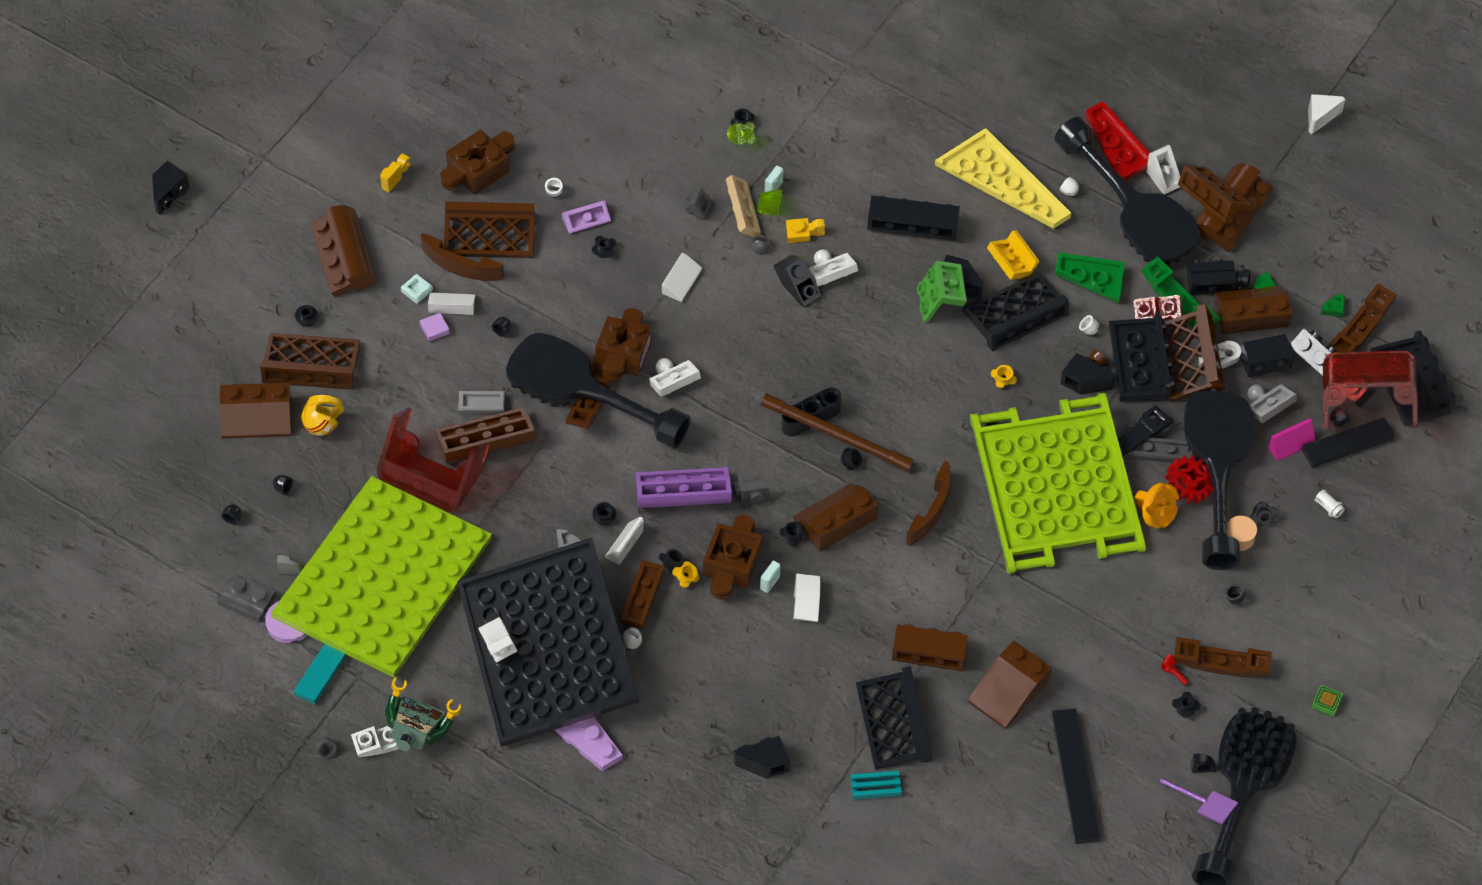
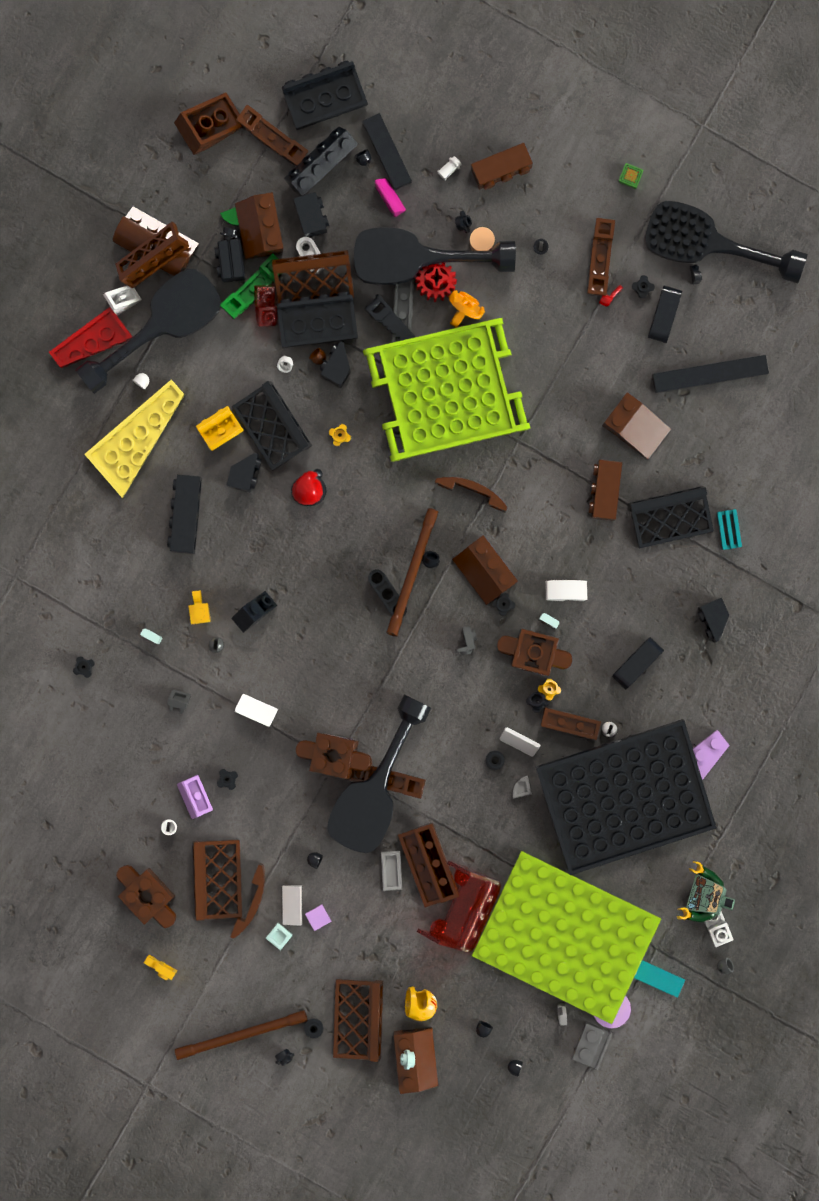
camera: 90 degrees left, 30 degrees up
black slope [152,161,189,215] -> none
reddish brown brick [310,205,378,297] -> none
white brick [478,617,517,662] -> none
medium lavender brick [635,467,732,509] -> none
white plate [649,358,701,397] -> none
tan plate [726,175,761,238] -> none
clear neon green brick [727,122,756,145] -> none
clear neon green slope [757,189,783,216] -> none
white plate [809,249,858,286] -> none
bright green bracket [917,261,967,322] -> none
green wing [1055,252,1125,303] -> none
medium lavender piece [1160,779,1238,825] -> none
light grey plate [1247,384,1297,424] -> none
white slope [1308,94,1345,135] -> none
green tile [1321,294,1345,317] -> none
clear red windscreen [1323,351,1418,429] -> none
none -> reddish brown slope [174,92,243,155]
none -> reddish brown piece [175,1010,308,1060]
none -> black plate [275,1049,294,1066]
none -> red piece [291,469,327,506]
none -> light aqua plate [400,1050,415,1070]
none -> reddish brown brick [471,143,533,190]
none -> black beam [612,637,664,690]
none -> black beam [648,285,682,343]

